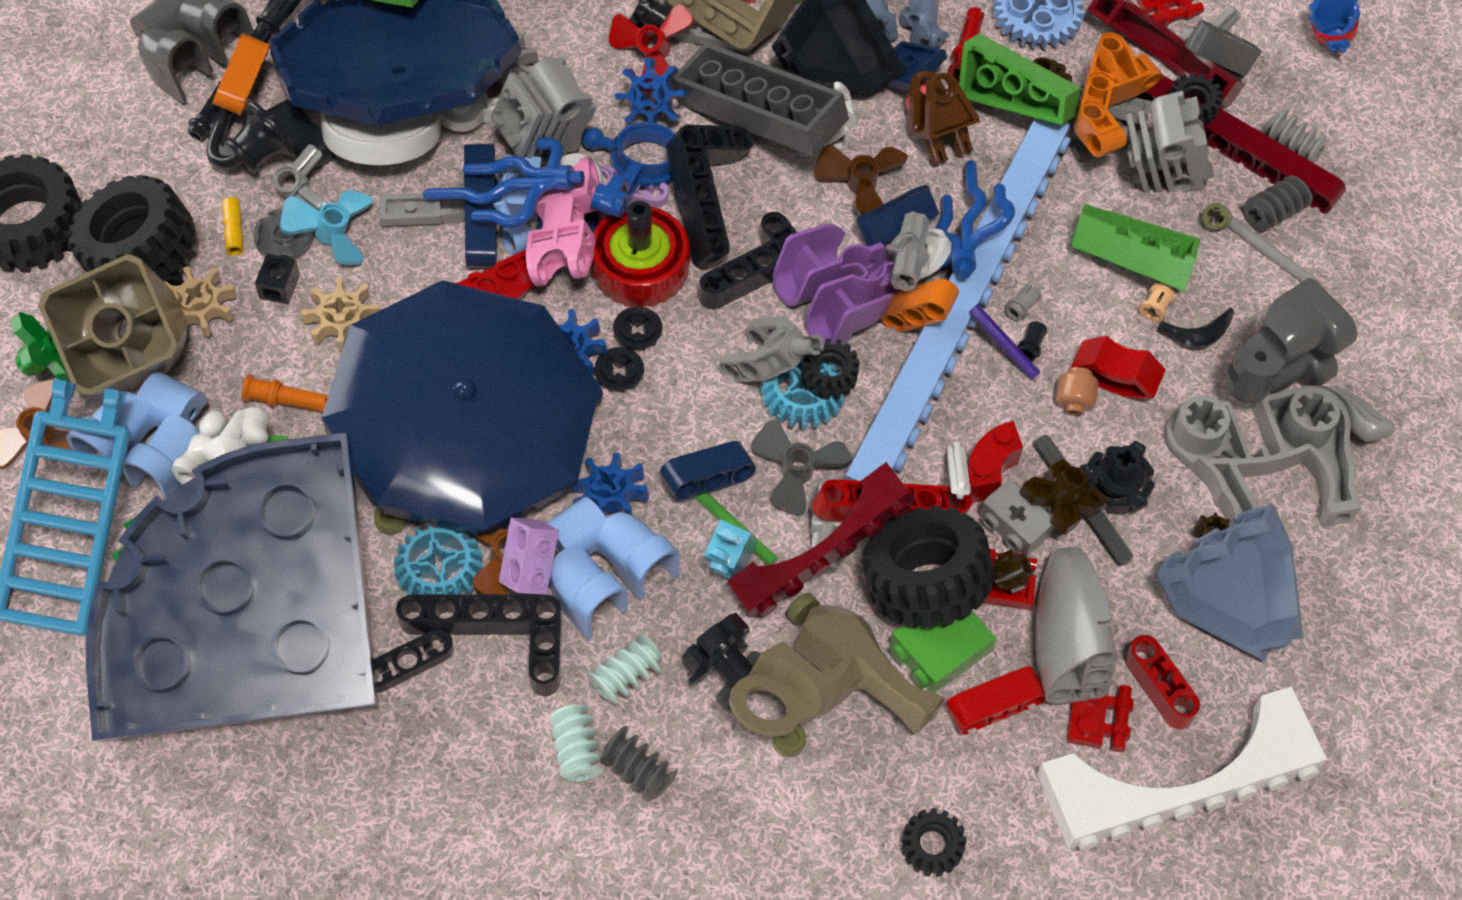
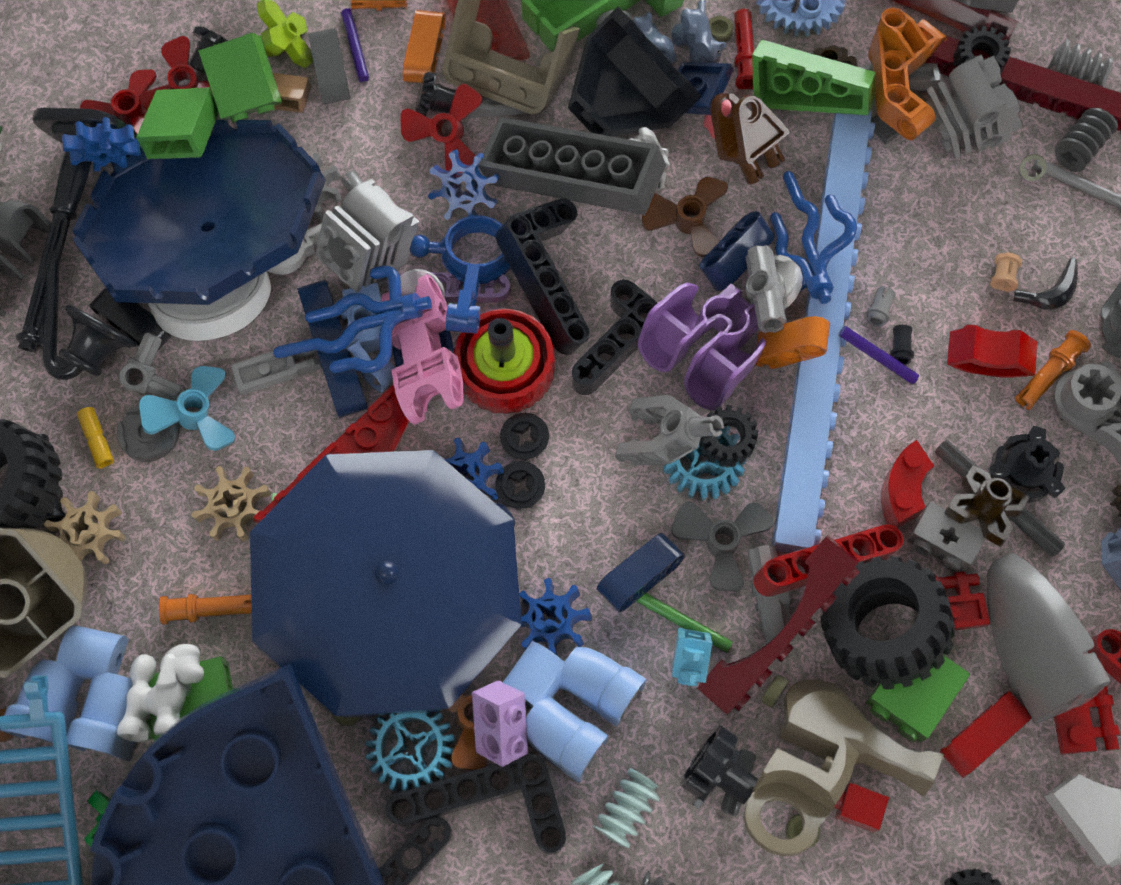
camera: 10 degrees left, 10 degrees up
orange beam [212,33,270,116] -> none
black brick [255,253,300,305] -> none
white axle [946,442,971,499] -> none
dark brown gear [993,549,1033,594] -> none
nougat head [1056,367,1099,416] -> none
bright green wedge [1071,204,1201,292] -> none
none -> olive tile [709,16,733,43]
none -> red brick [834,783,889,833]
none -> orange pin [1015,330,1091,410]

